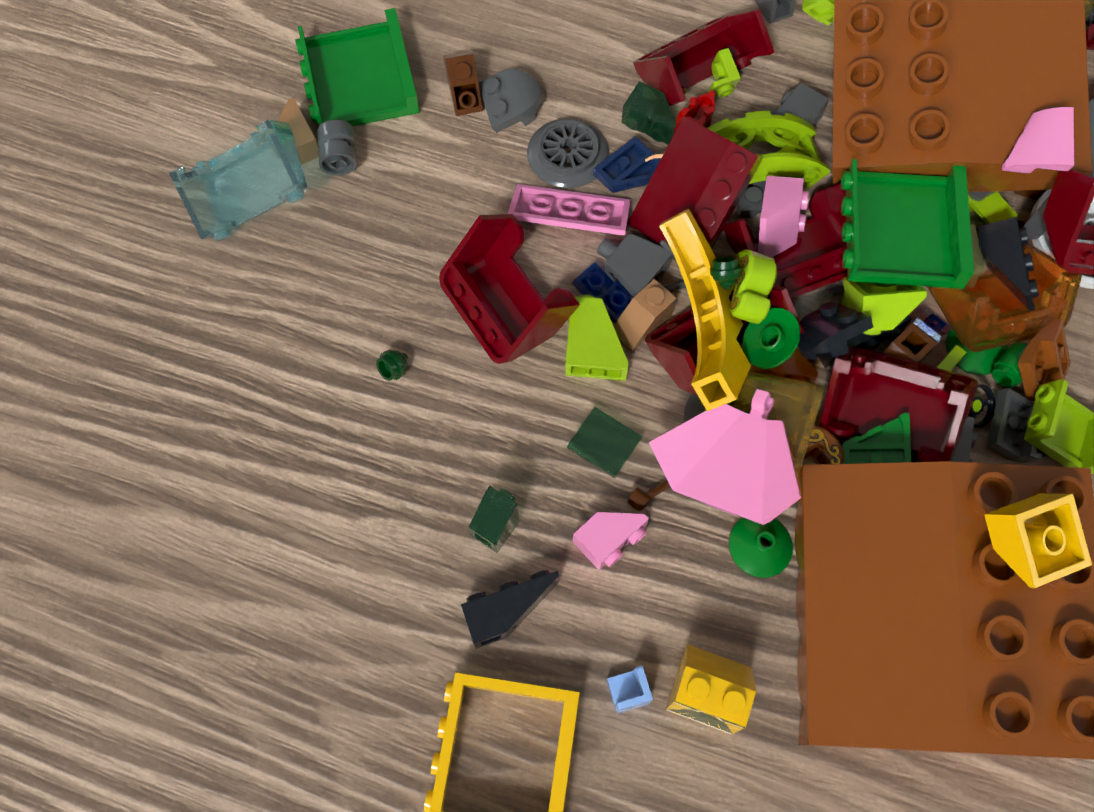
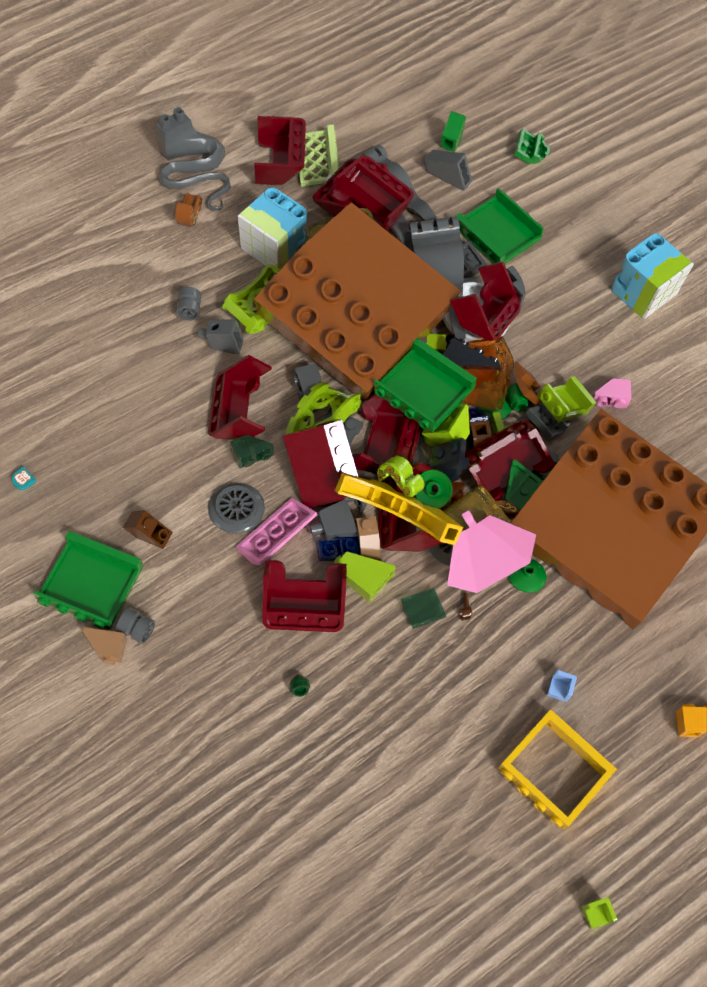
camera: 60 degrees left, 5 degrees down
clear light blue windscreen [169,120,308,242] -> none
black slope [461,570,559,649] -> none
clear green slope [469,486,519,553] -> none
dark grey slope [478,69,544,133] -> none
bright pink slope [572,512,649,570] -> none
dark blue wing [593,136,661,193] -> none
red animal [645,91,715,162] -> none
yellow slope [666,644,756,735] -> none
lime bracket [707,48,741,98] -> none
dark green plate [710,256,742,290] -> none
bright pink slope [758,176,809,258] -> none
yellow slope [984,494,1092,588] -> none
bright pink slope [1002,107,1074,173] -> none

